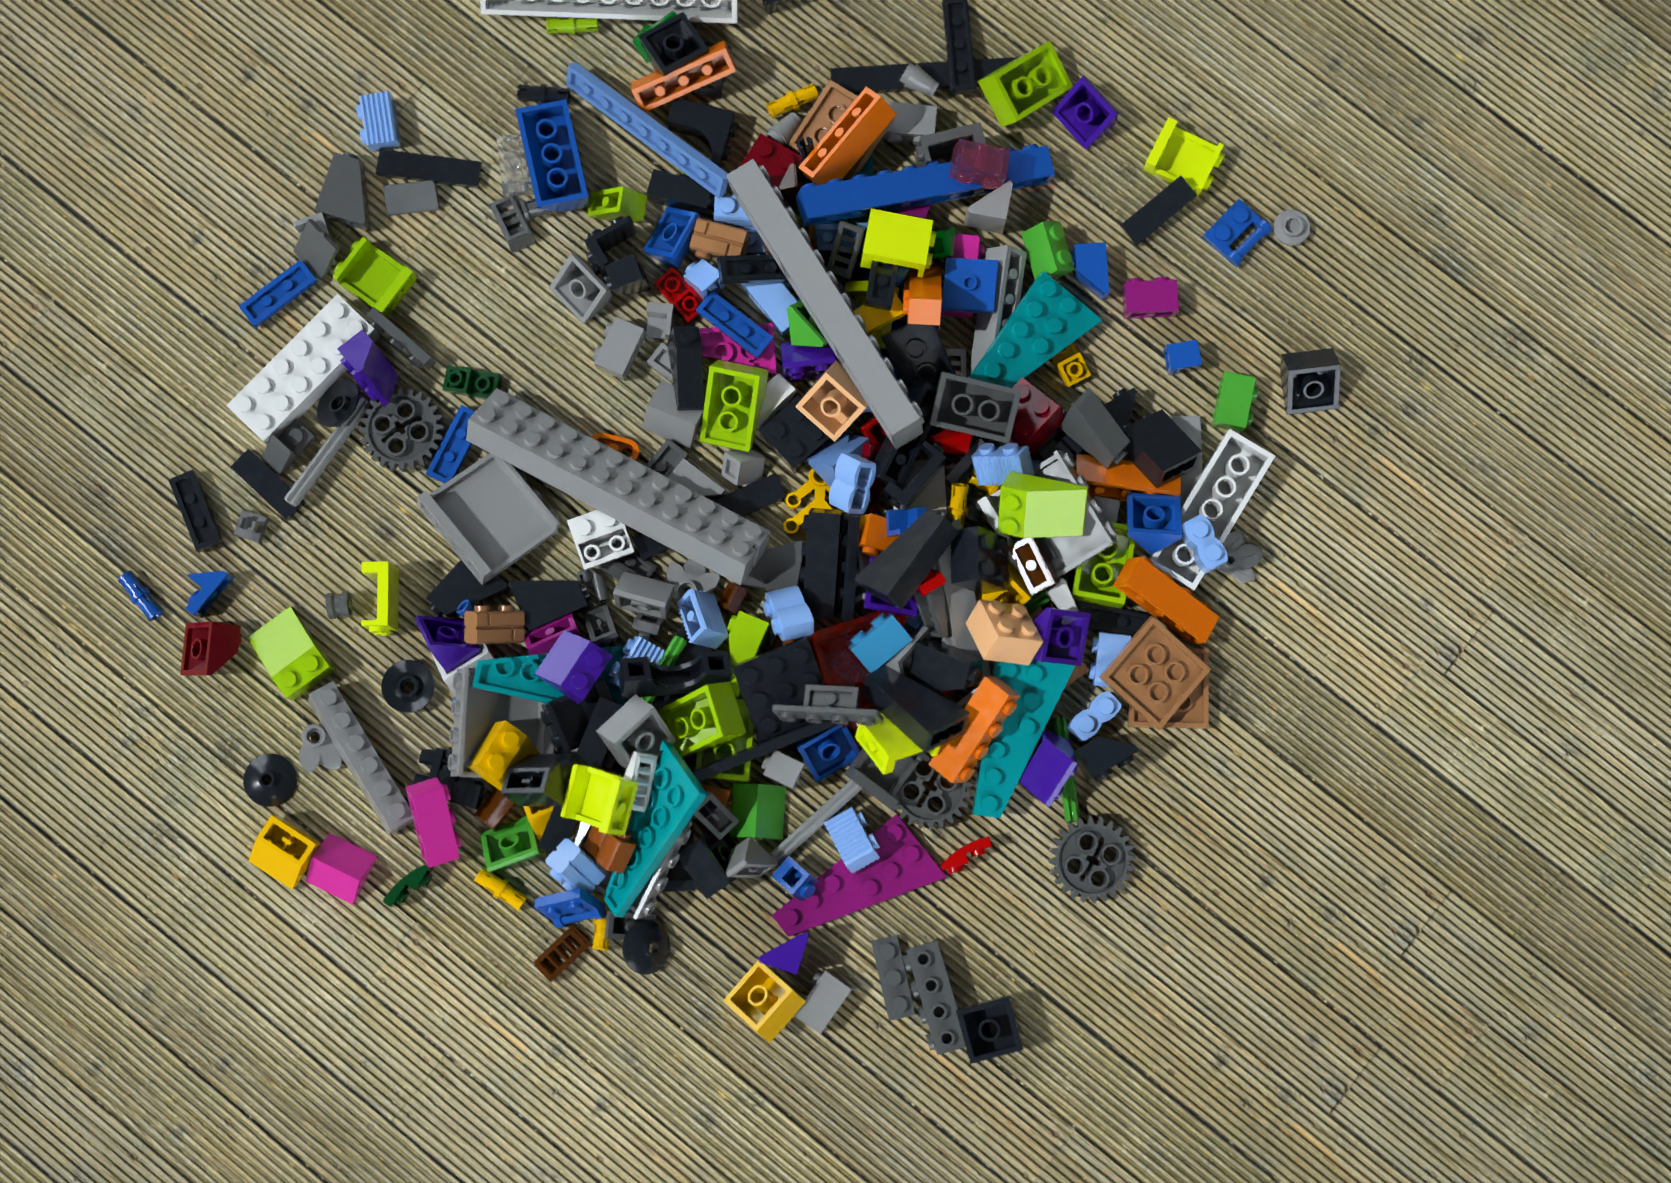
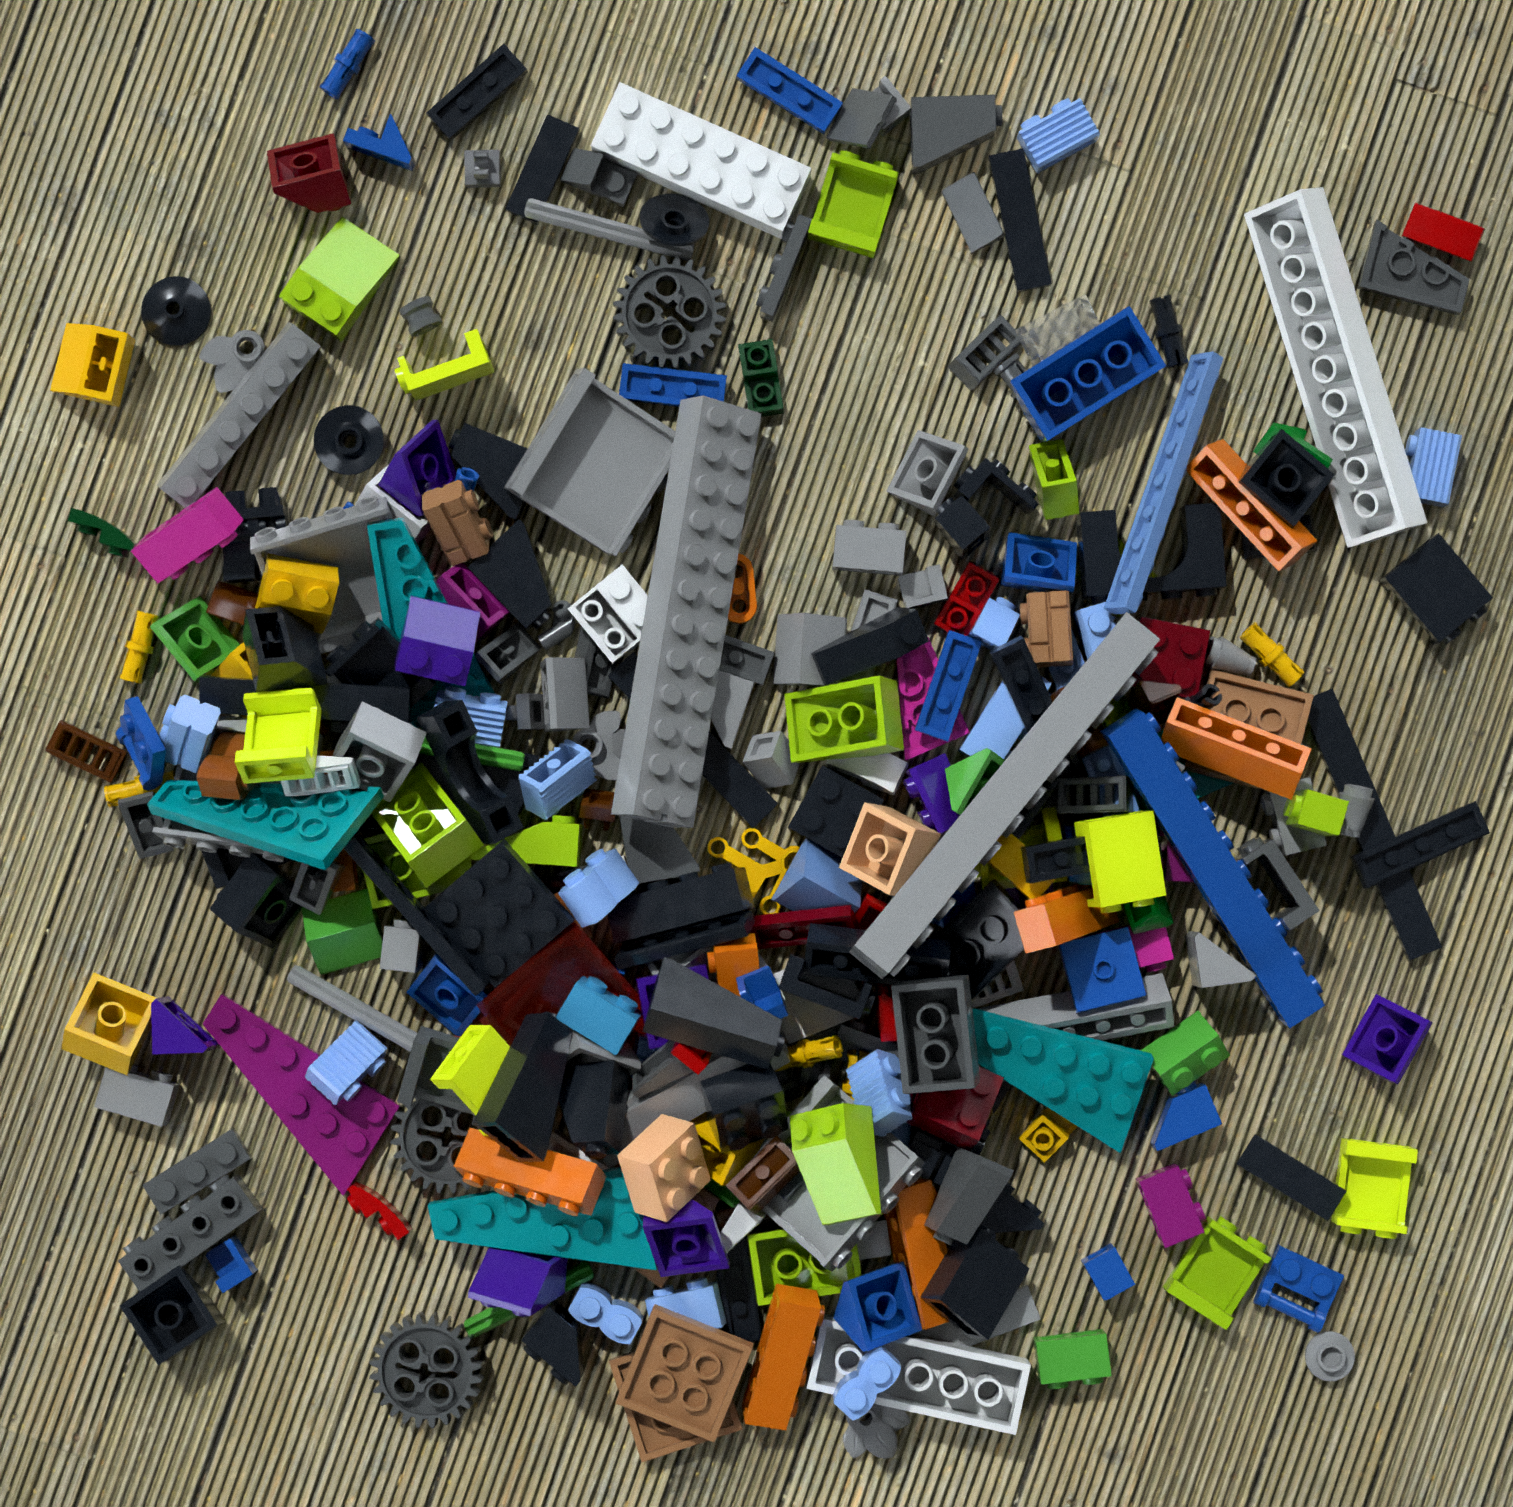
camera: 65 degrees right, 5 degrees up
dark pink slope [306,833,378,905] -> none
dark purple slope [337,330,399,407] -> none
lime pin [546,17,599,35] -> none
black dish [622,920,670,975] -> none
light grey slope [726,836,778,878] -> none
blue brick [771,856,818,901] -> none
dark grey bracket [772,685,884,726] -> none
light blue brick [829,453,876,514] -> none
clear pink brick [949,139,1010,189] -> none
lime slope [978,41,1073,127] -> none
black slope [1280,348,1341,415] -> none
none -> blue panel [206,1234,258,1294]
none -> lime panel [1163,1216,1272,1330]
none -> lime brick [1283,789,1349,836]

